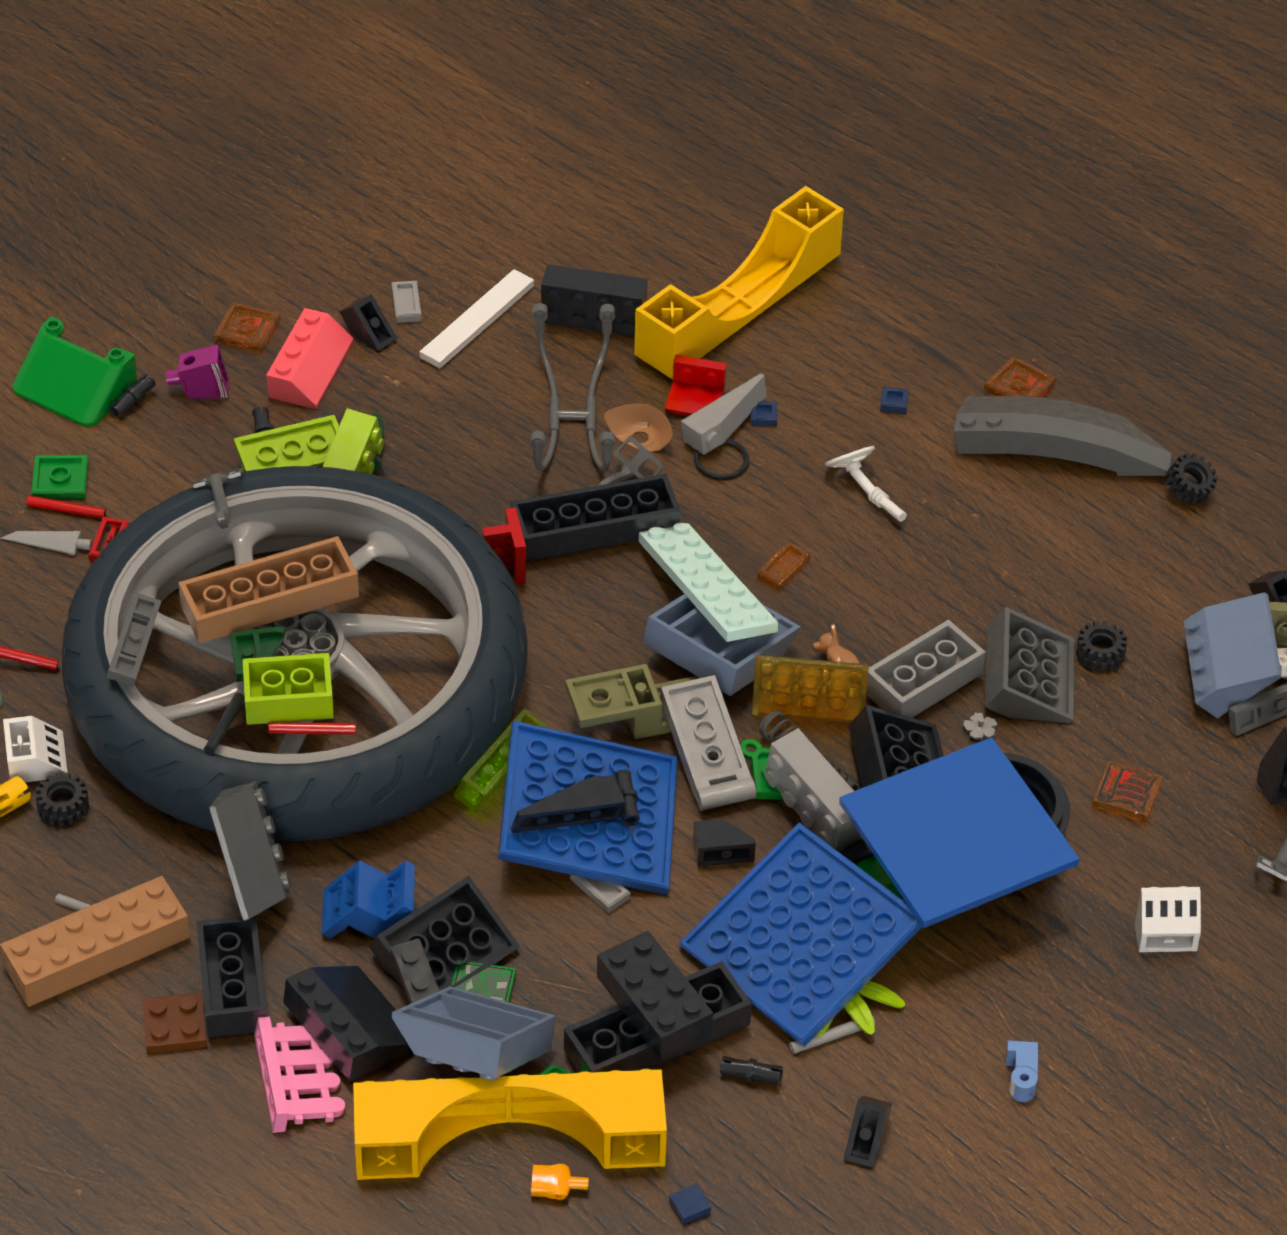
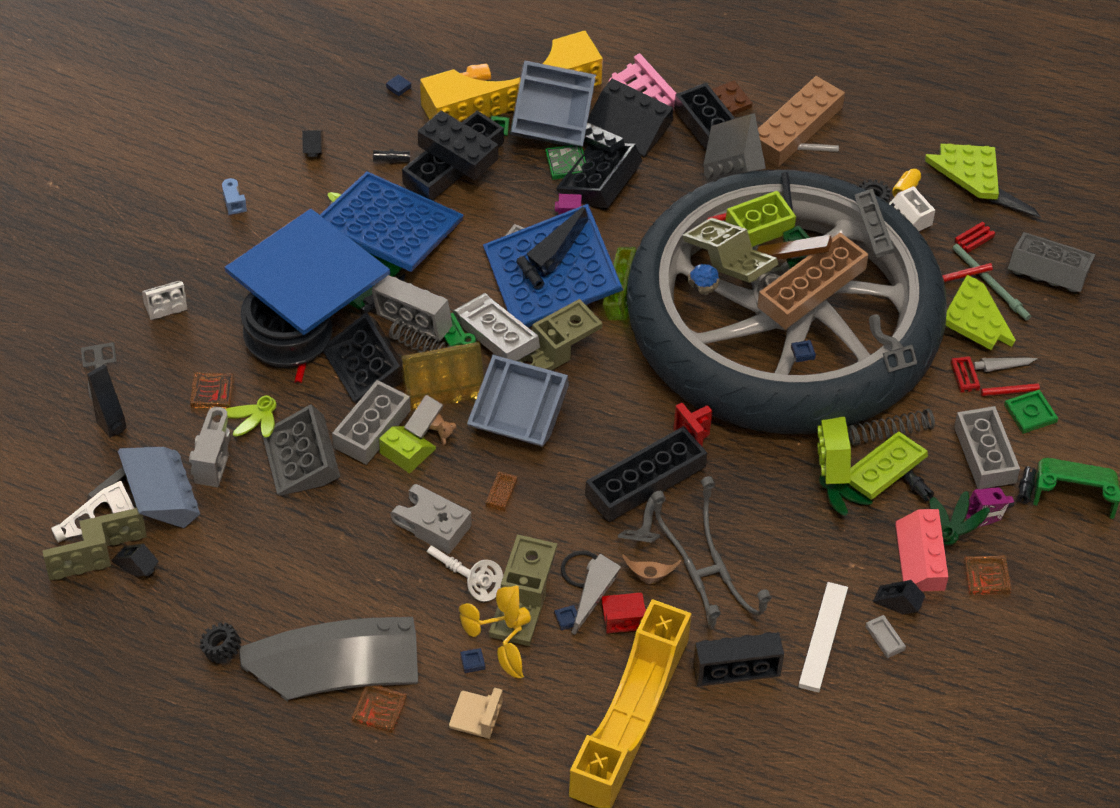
camera: 160 degrees right, 5 degrees up
blue bracket [321,860,415,939] -> none
light aqua plate [639,523,778,642] -> none
black slope [693,819,756,867] -> none
light grey plant [963,712,997,740] -> none
black tyre [1076,621,1127,672] -> none
none -> light grey brick [189,407,230,487]
none -> lime plant [220,396,277,438]
none -> lime slope [379,426,436,473]
none -> light grey brick [391,484,471,554]
none -> light grey tile [404,395,443,439]
none -> tan bracket [449,688,502,739]
none -> yellow plant [459,586,531,678]
none -> olive bracket [489,534,557,646]
none -> magenta brick [555,194,581,215]
none -> olive bracket [683,217,779,283]
none -> blue piece [688,264,720,295]
none -> reddish brown tile [757,235,832,260]
none -> dark blue tile [791,340,816,362]
none -> dark green plant [930,491,990,546]
none -> lime wing [946,275,1016,350]
none -> light grey brick [954,406,1020,489]

